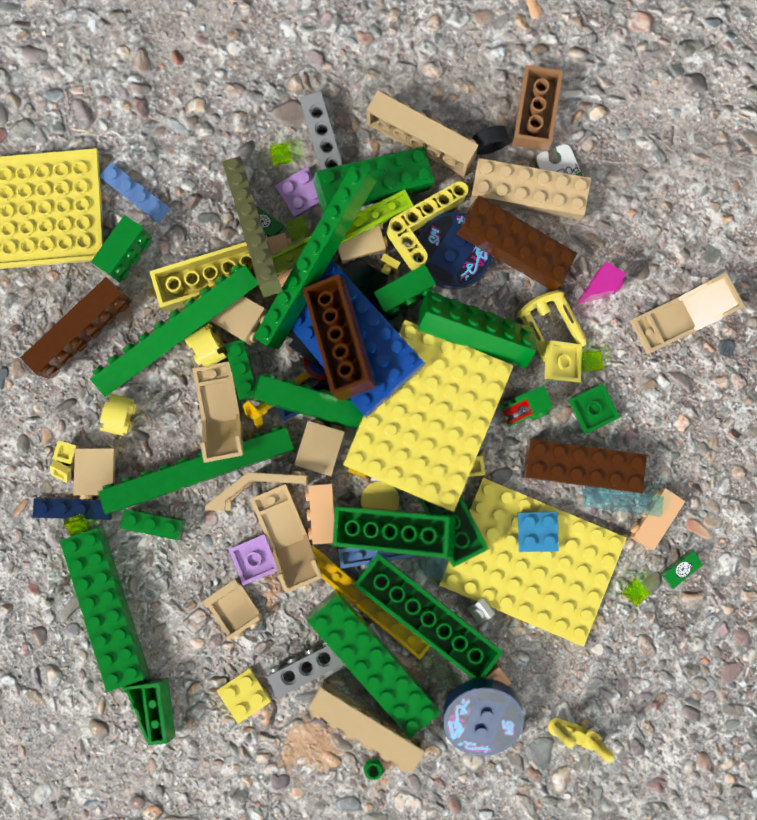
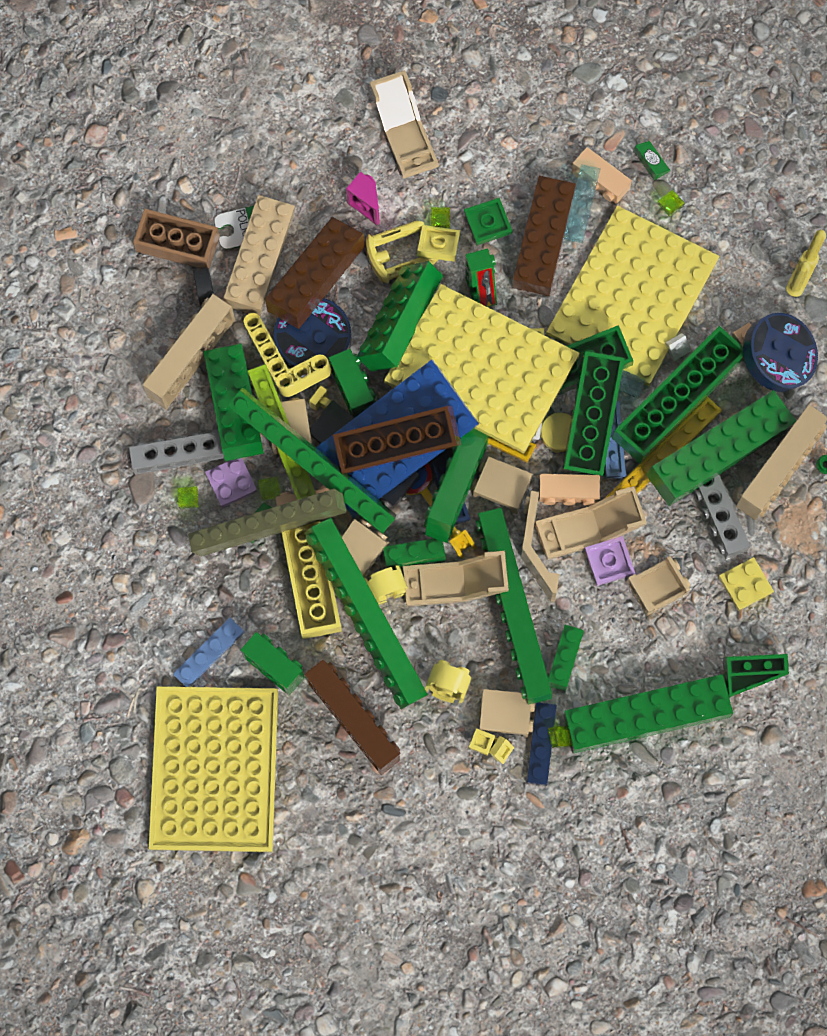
camera: 85 degrees left, 10 degrees down
dark azure plate [517,512,559,552] -> none

